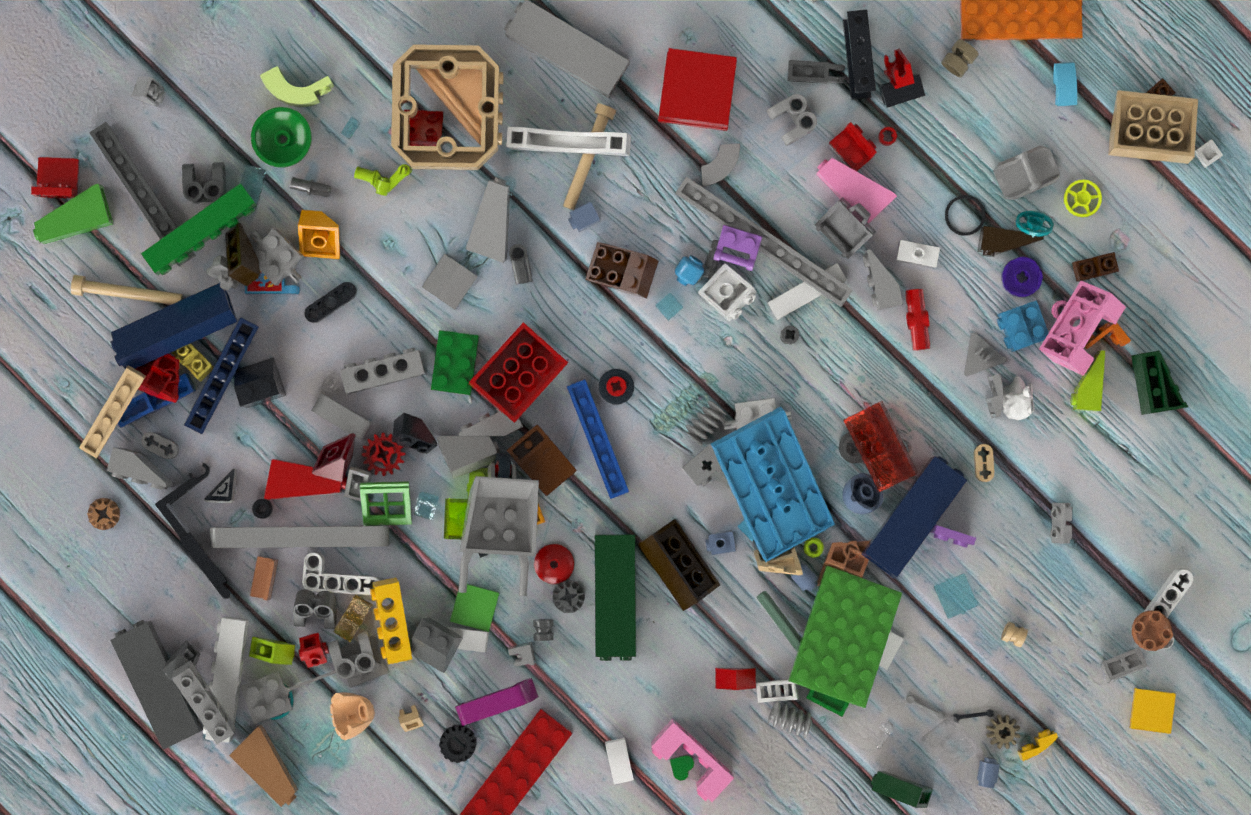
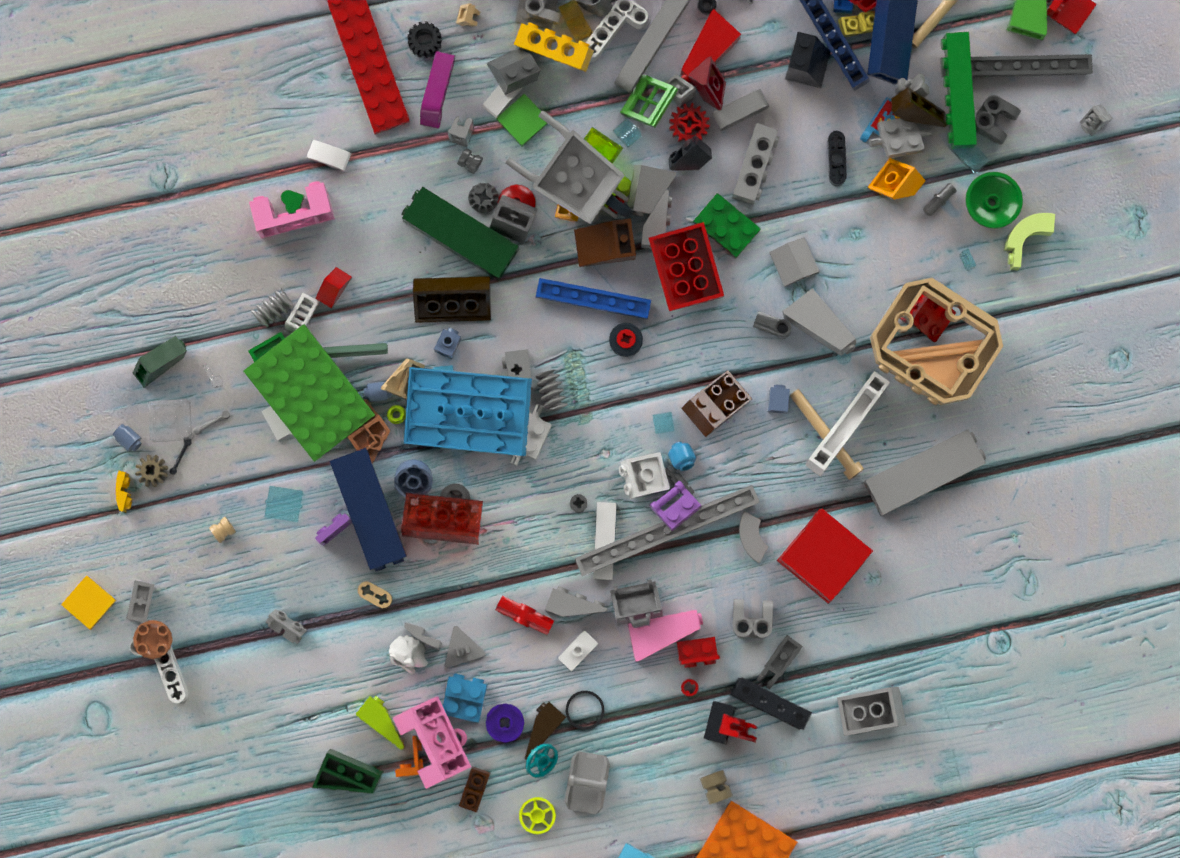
camera: 120 degrees right, 5 degrees down
lime pin [354,164,413,196] -> none
none -> flat silver slope [489,195,538,244]

